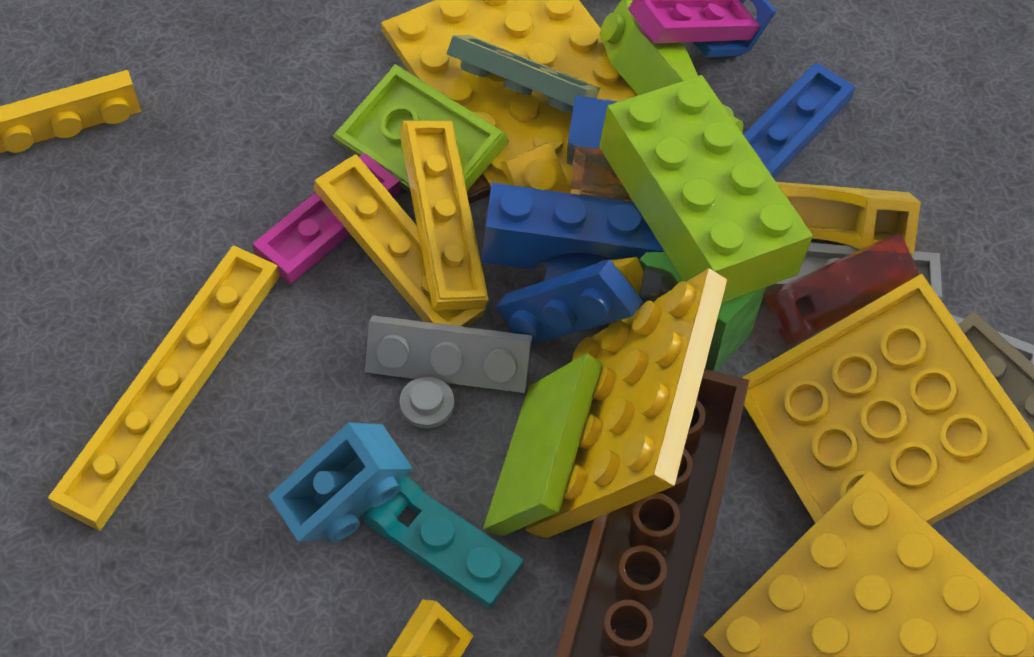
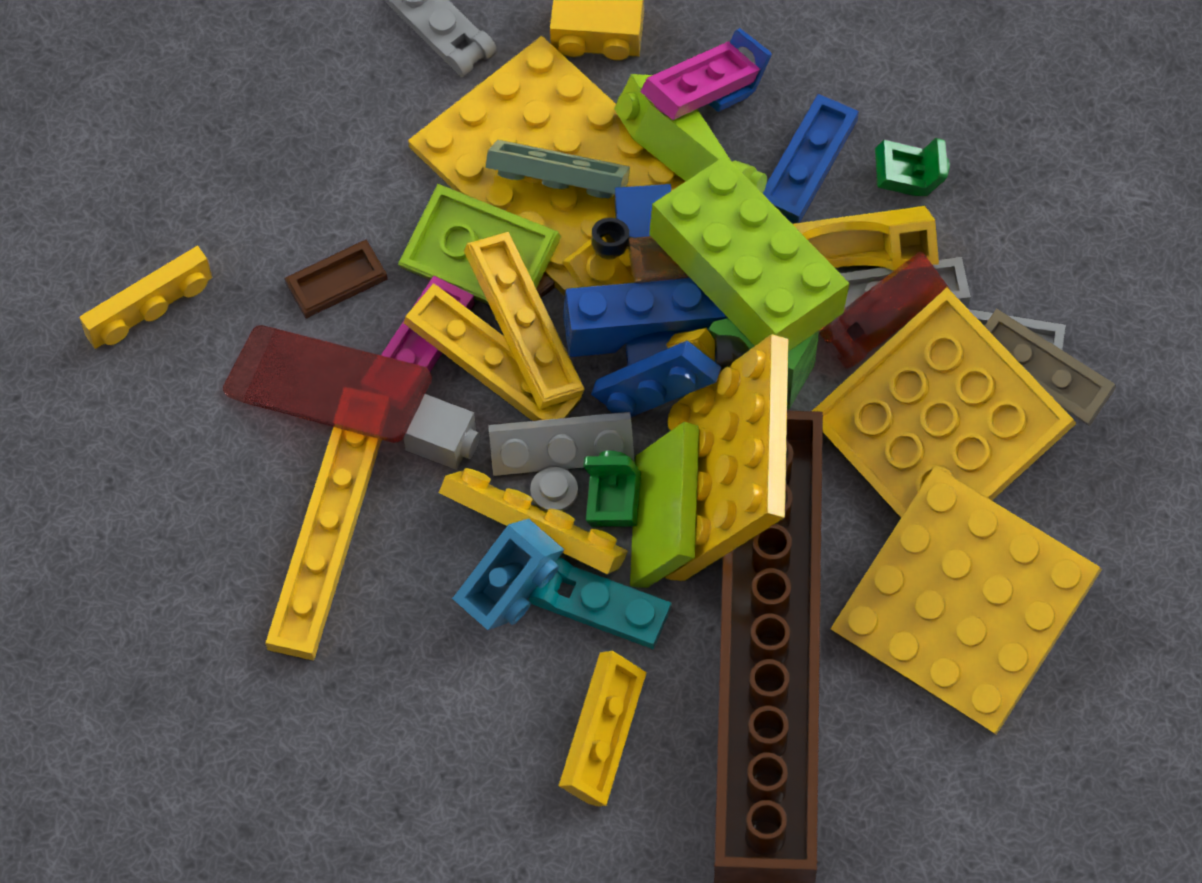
camera: 10 degrees left, 5 degrees up
none -> clear red piece [223,325,432,443]
none -> reddish brown tile [284,239,388,319]
none -> light grey brick [403,393,480,470]
none -> yellow plate [439,468,628,574]
none -> green bracket [583,451,641,527]
none -> black hinge [591,218,629,259]
none -> green bracket [875,138,950,196]

